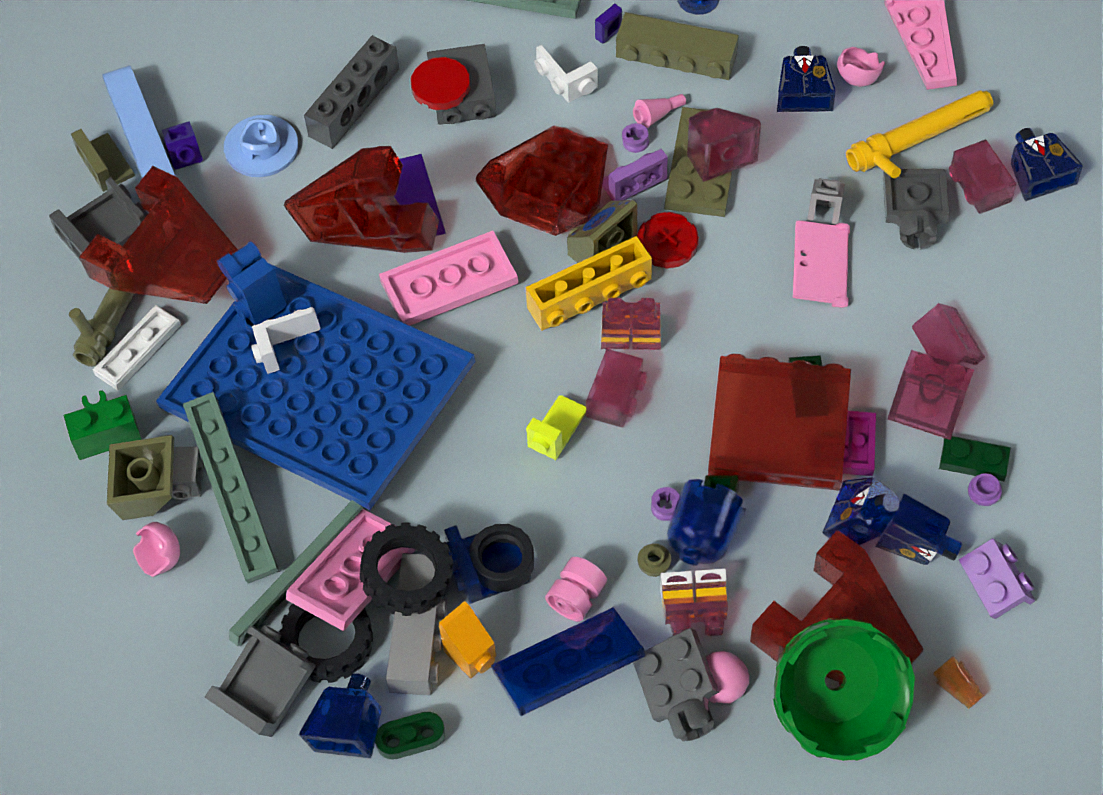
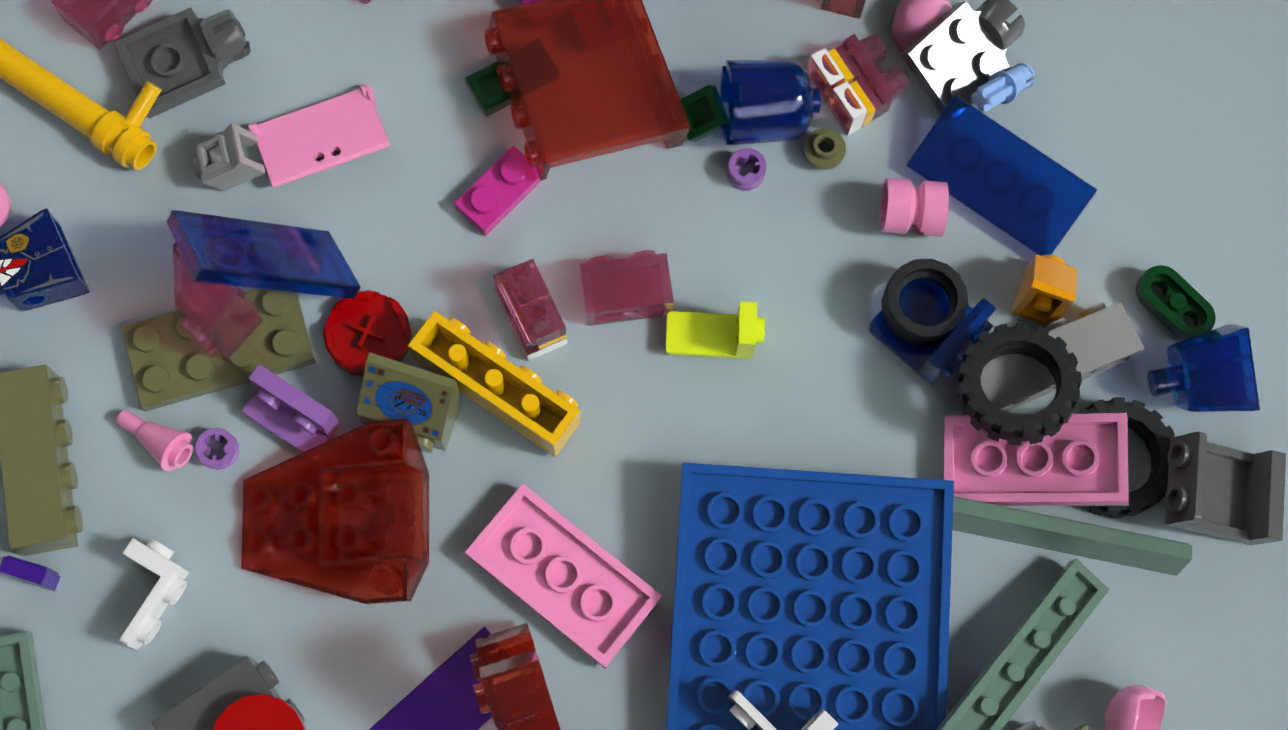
camera: 125 degrees left, 15 degrees up
none -> clear blue tile [167,210,361,299]
none -> dark pink plate [454,145,544,236]
none -> light blue axle [971,63,1035,111]

